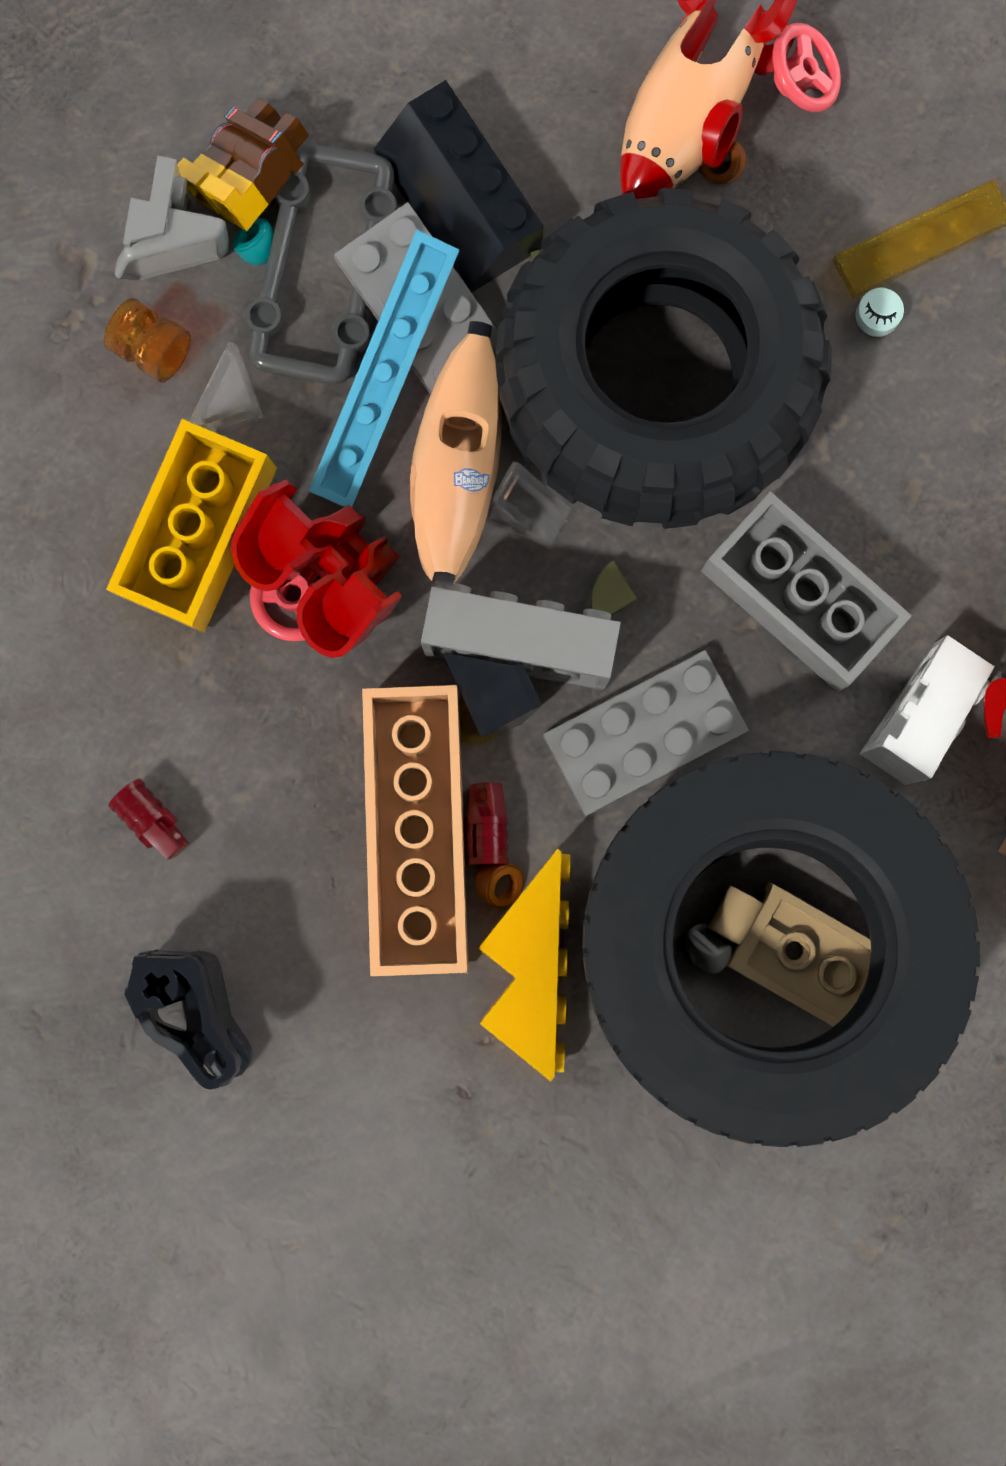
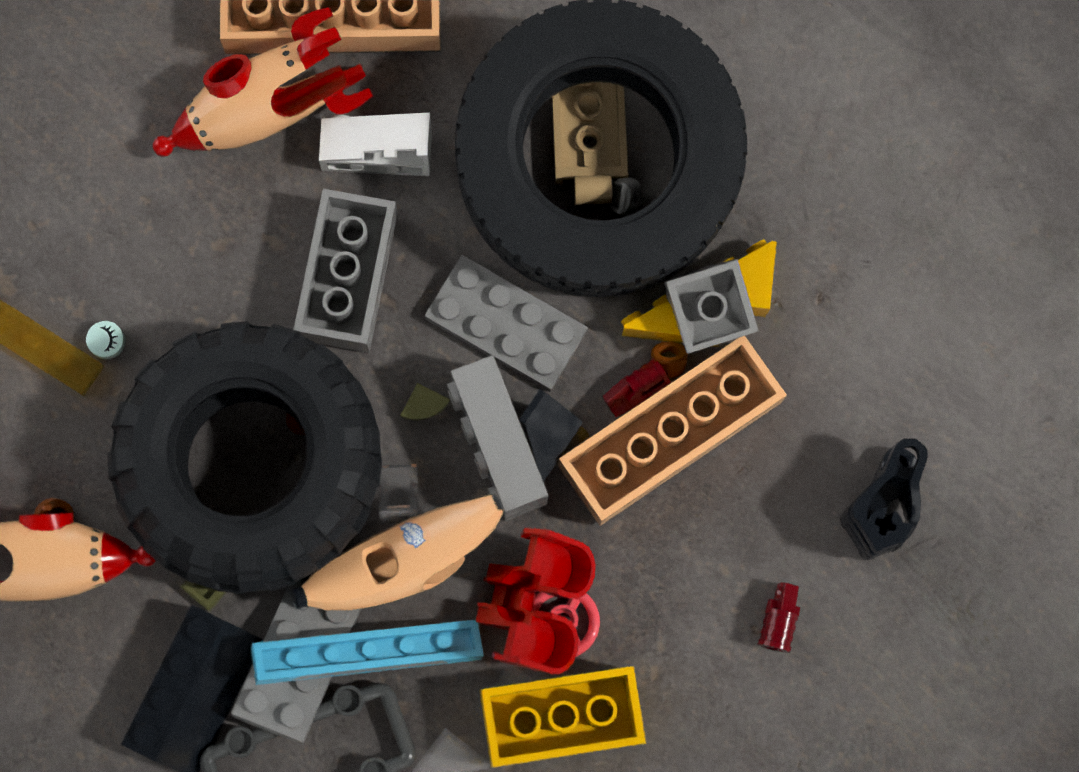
camera: 130 degrees left, 5 degrees down
none -> light grey slope [664,259,758,354]

